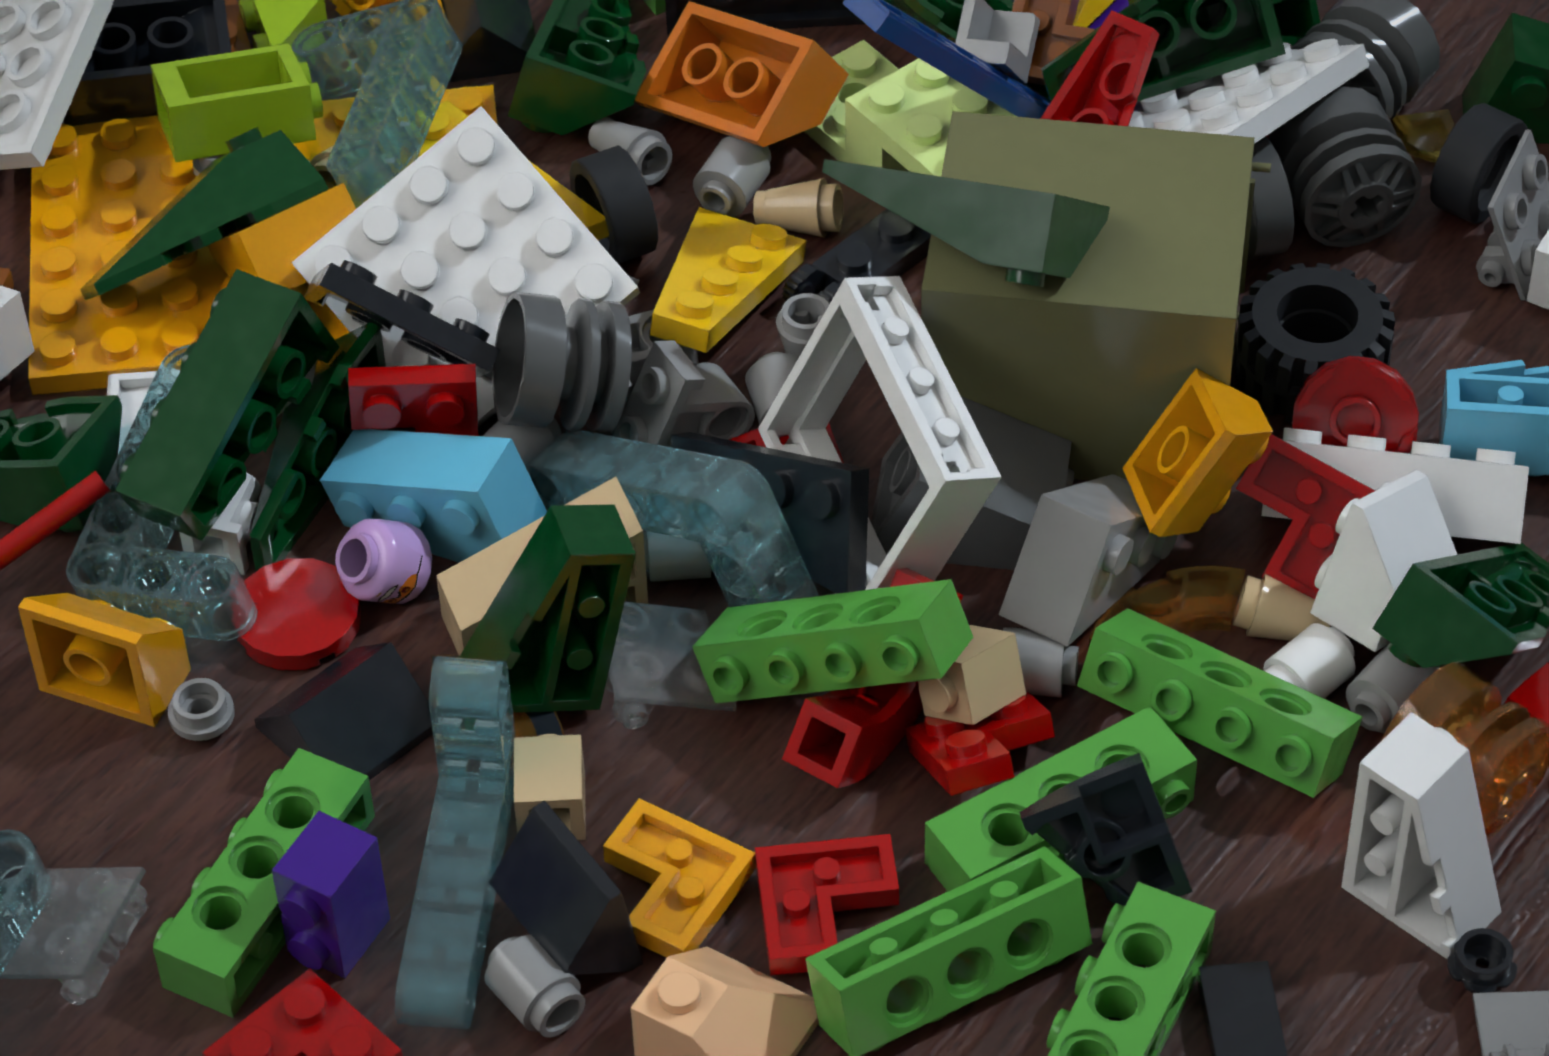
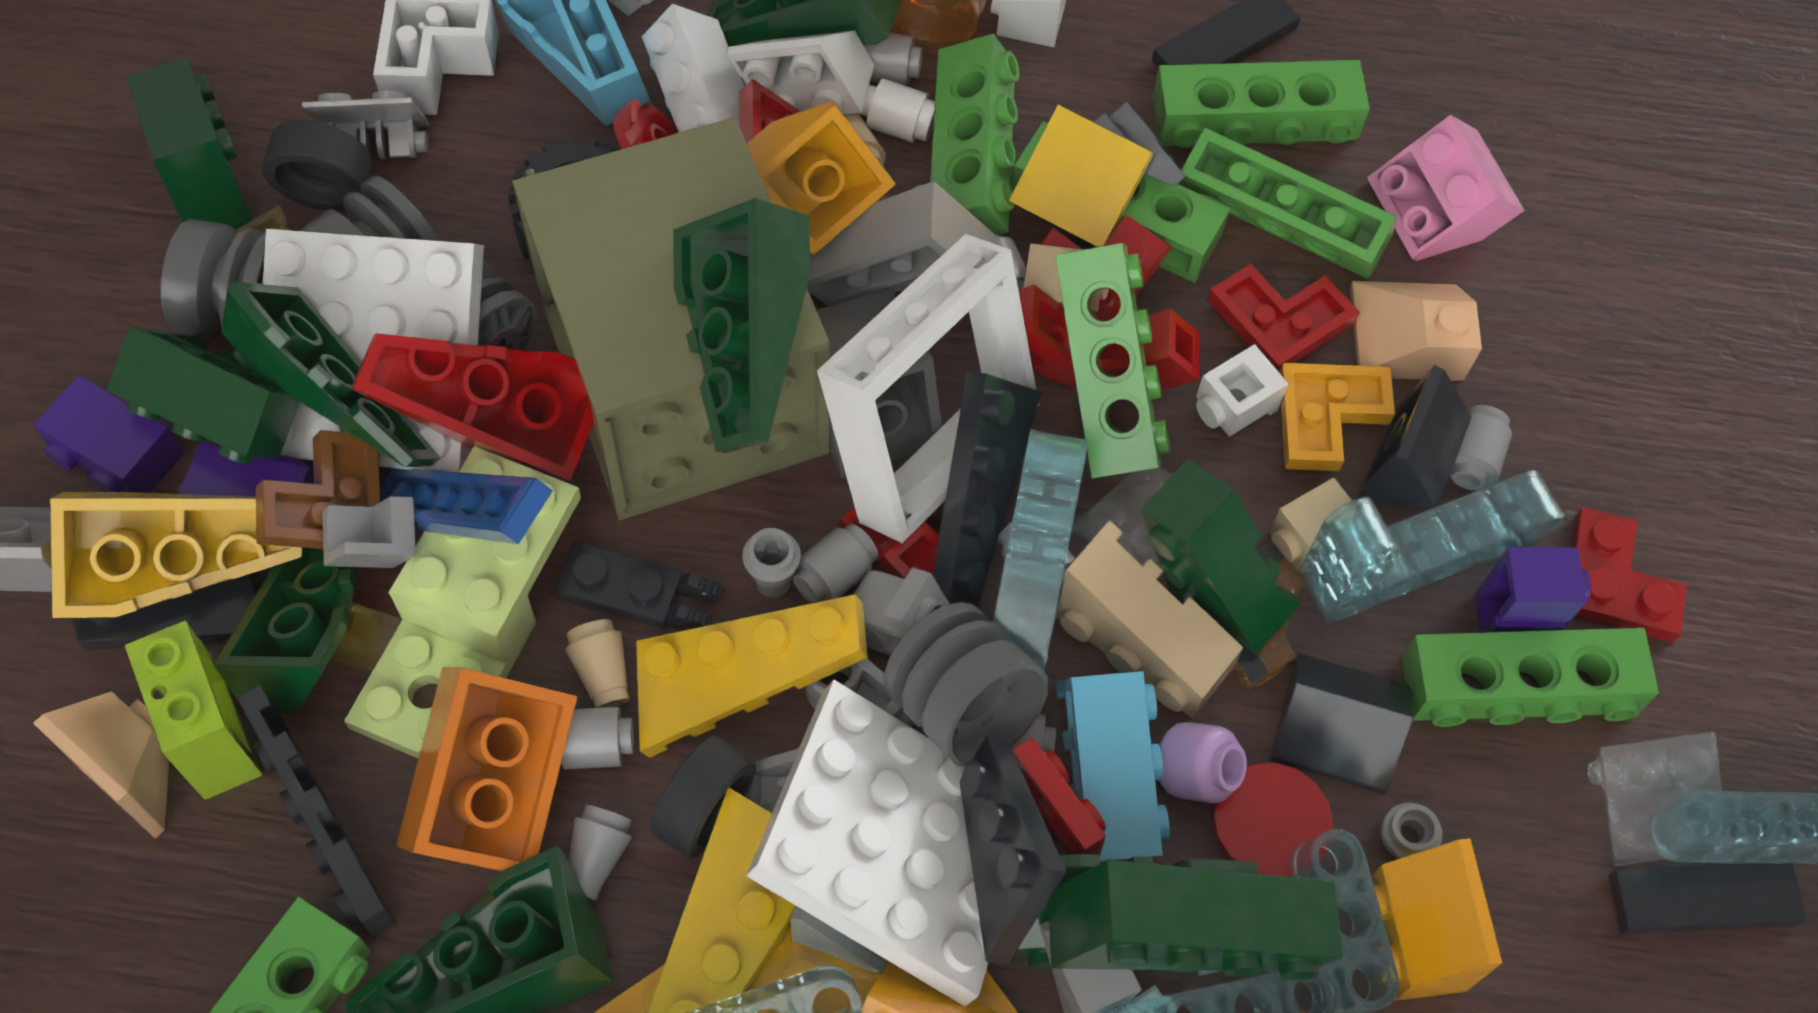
camera: 125 degrees left, 15 degrees up
none -> yellow tile [1009,105,1154,247]
none -> white brick [1196,344,1289,437]

